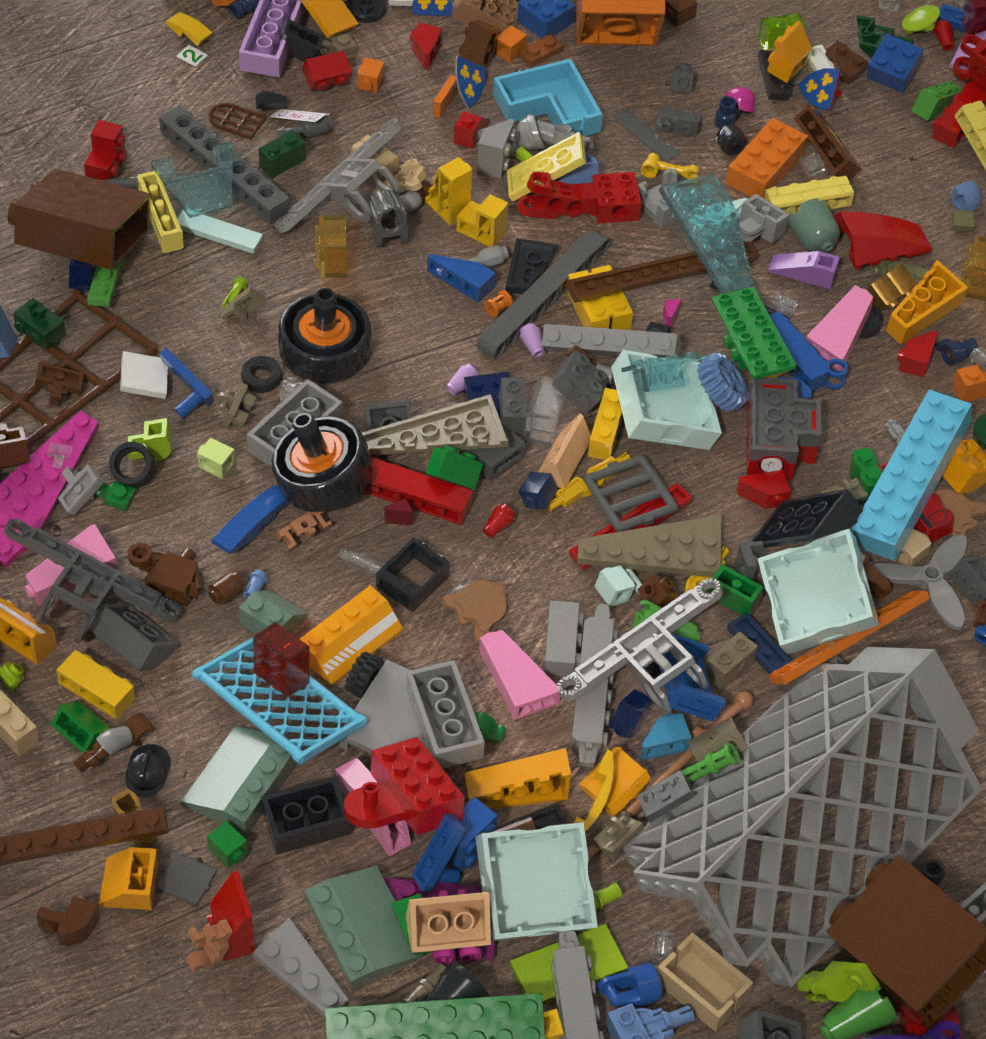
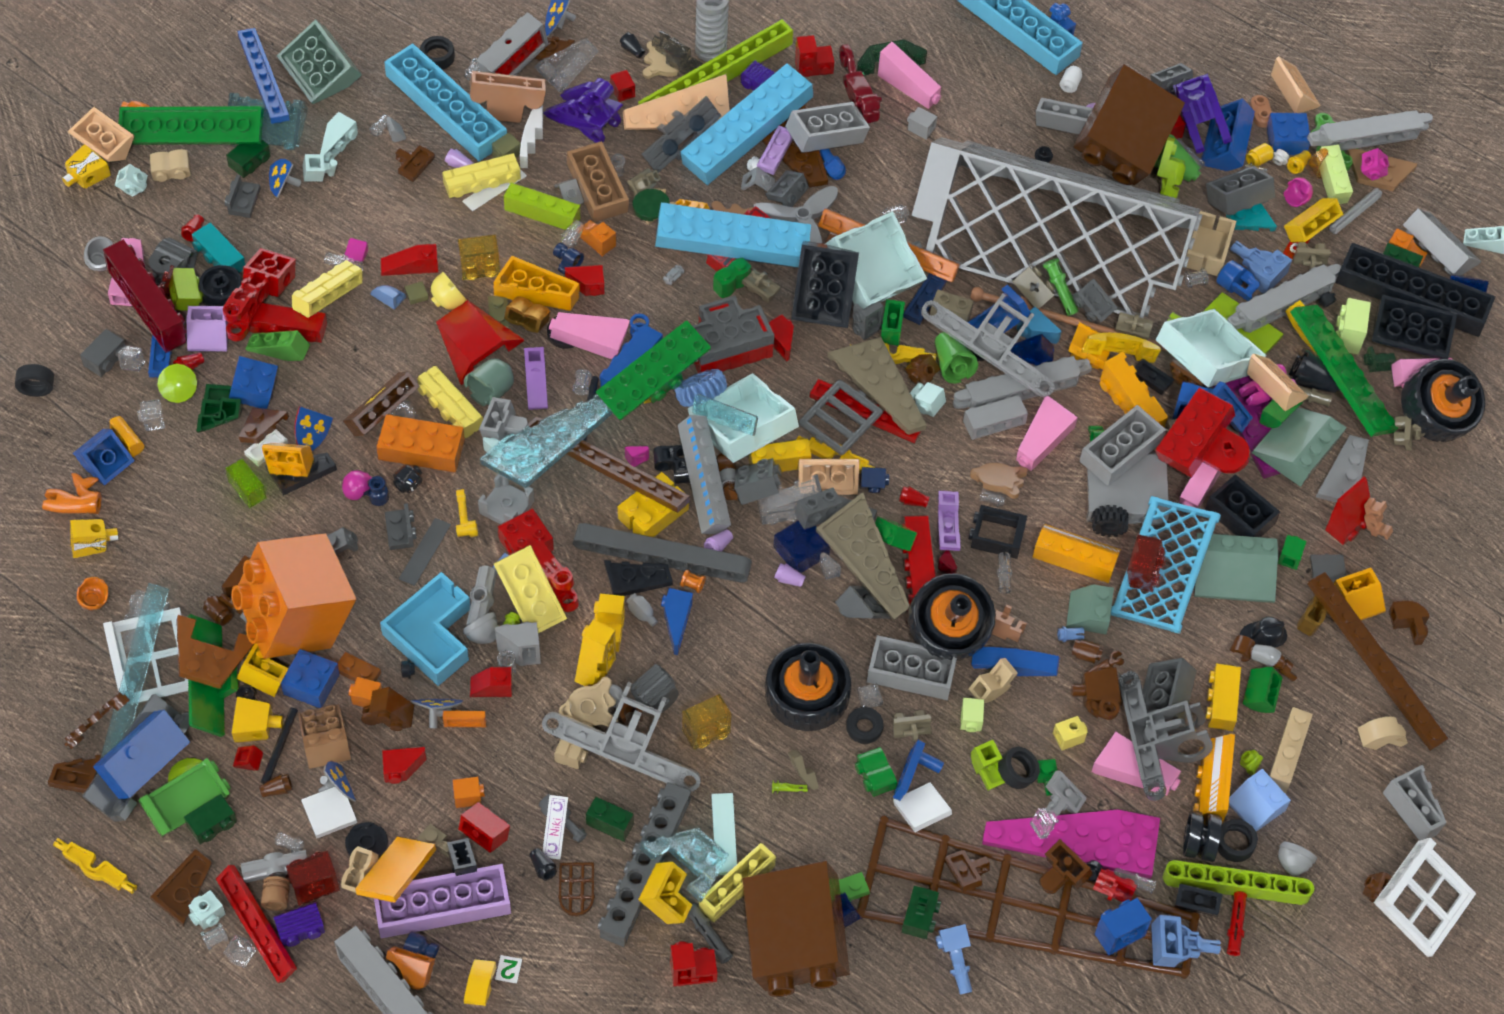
camera: 115 degrees left, 5 degrees up
none -> light yellow cylinder [431,272,466,310]
none -> yellow brick [638,862,692,924]
none -> green brick [855,747,897,797]
none -> medium lavender slope [938,491,960,551]
none -> tan brick [969,658,1018,703]
none -> light yellow brick [1053,716,1088,750]

